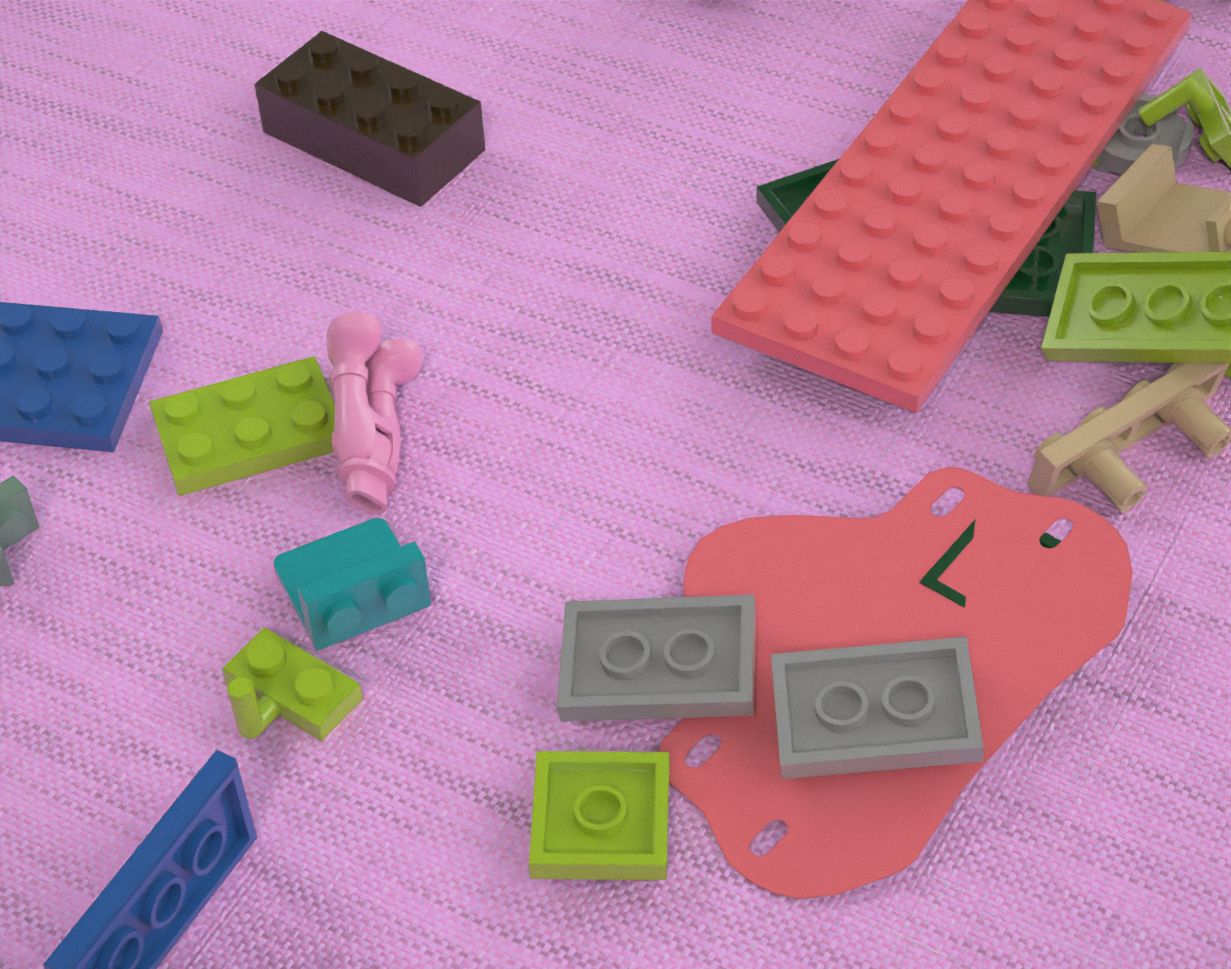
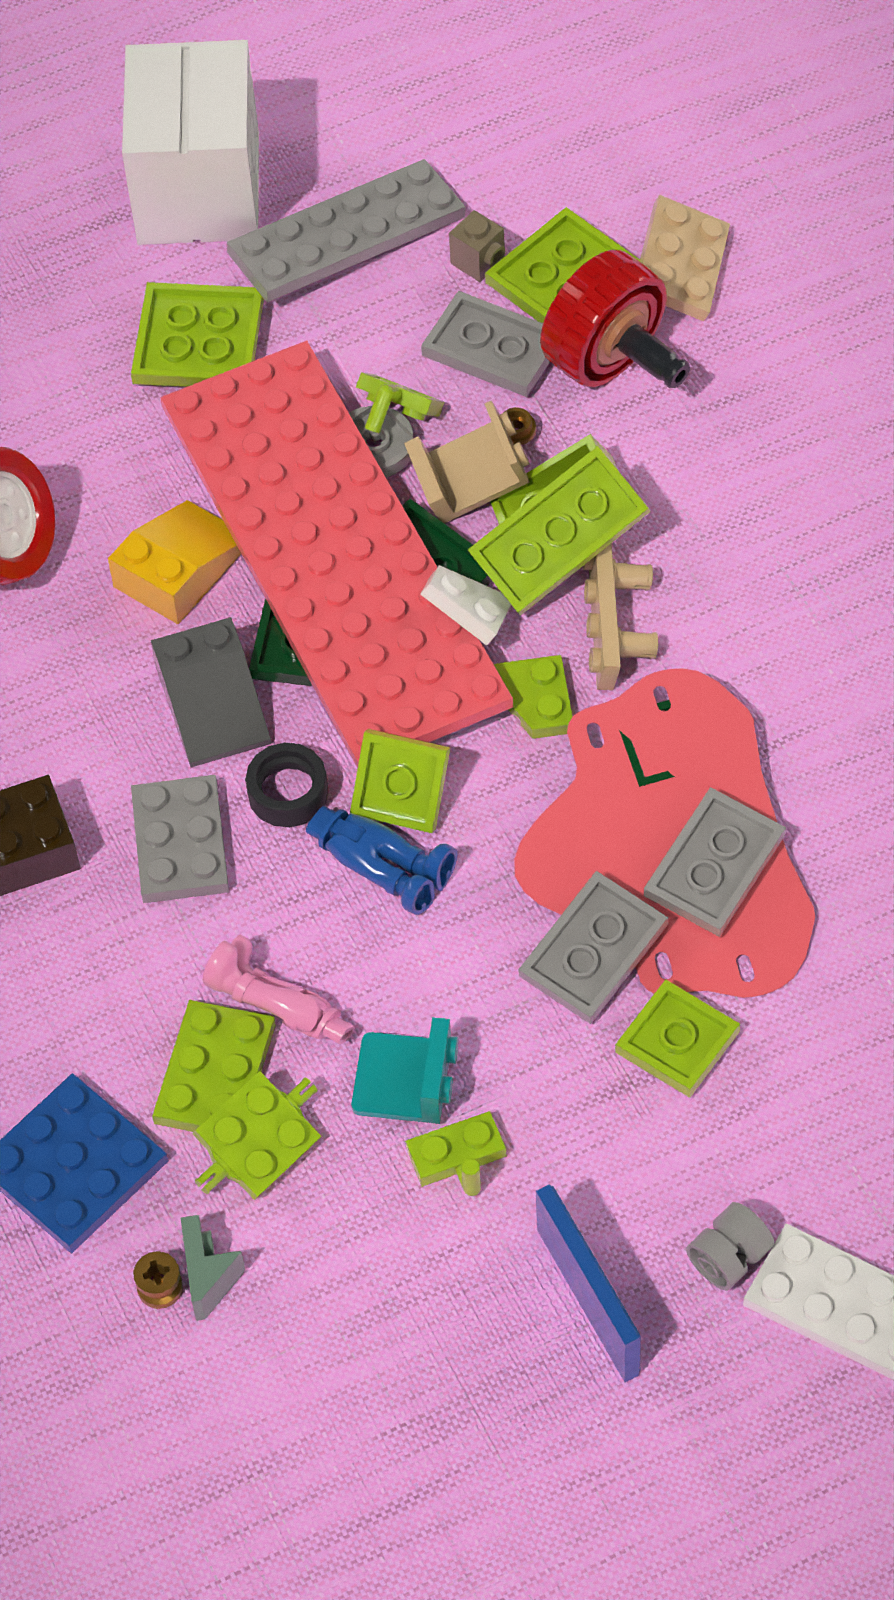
camera: 55 degrees left, 10 degrees up
none -> yellow slope [108,500,241,624]
none -> light grey plate [131,775,229,903]
none -> dark grey slope [151,617,271,768]
none -> lime plate [192,1070,322,1200]
none -> black tyre [245,742,328,828]
none -> blue piece [306,806,458,915]
none -> lime plate [350,729,451,833]
none -> white wing [420,565,511,645]
none -> lime wing [494,655,573,739]

